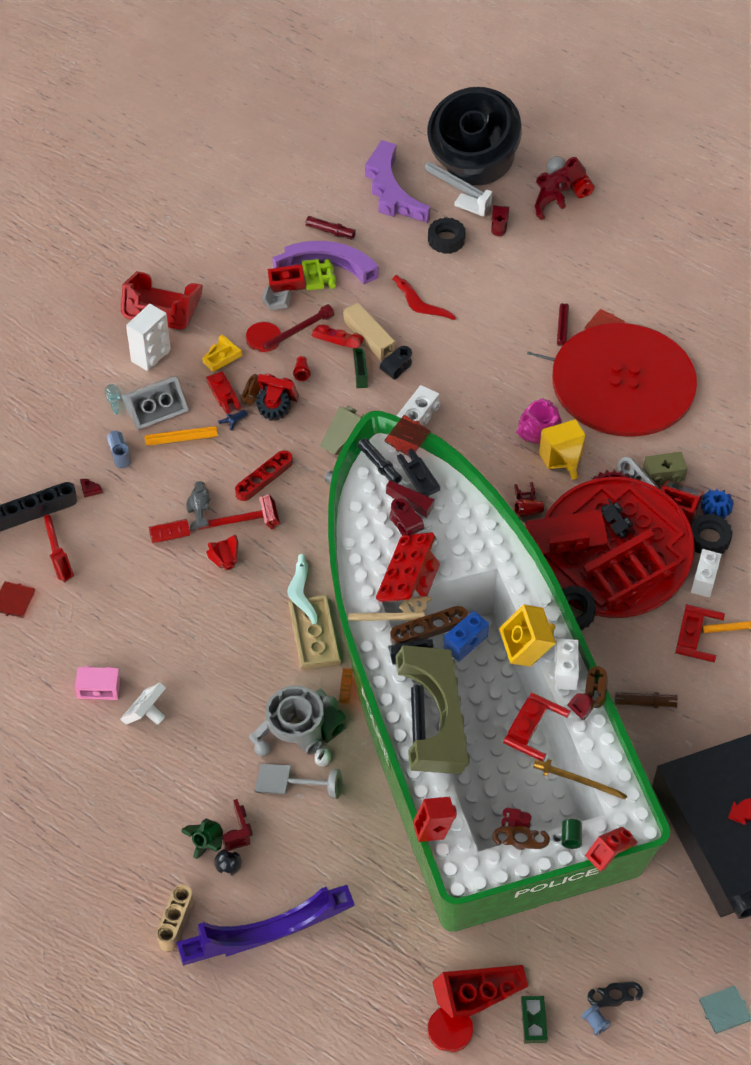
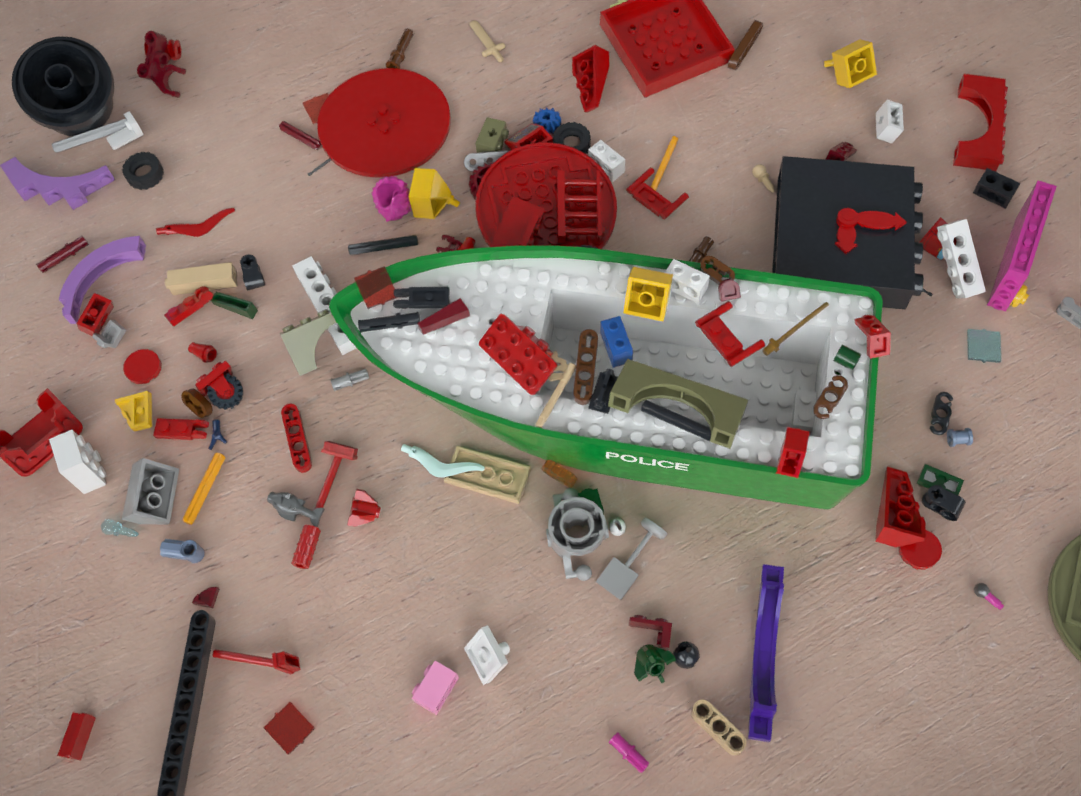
camera: 55 degrees left, 10 degrees up
dark red piece [263,304,334,350] -> none
lime plate [302,259,337,290] -> none
dark red piece [389,498,424,536] -> none
dark red piece [491,205,510,236] -> none
dark red piece [501,808,532,829] -> none
light grey piece [546,156,566,174] -> none
black hinge [601,499,635,539] -> none
none -> black axle [348,235,418,255]
none -> reddish brown pin [386,28,414,69]
none -> dark pink axle [609,732,649,773]
none -> black piece [922,485,966,521]

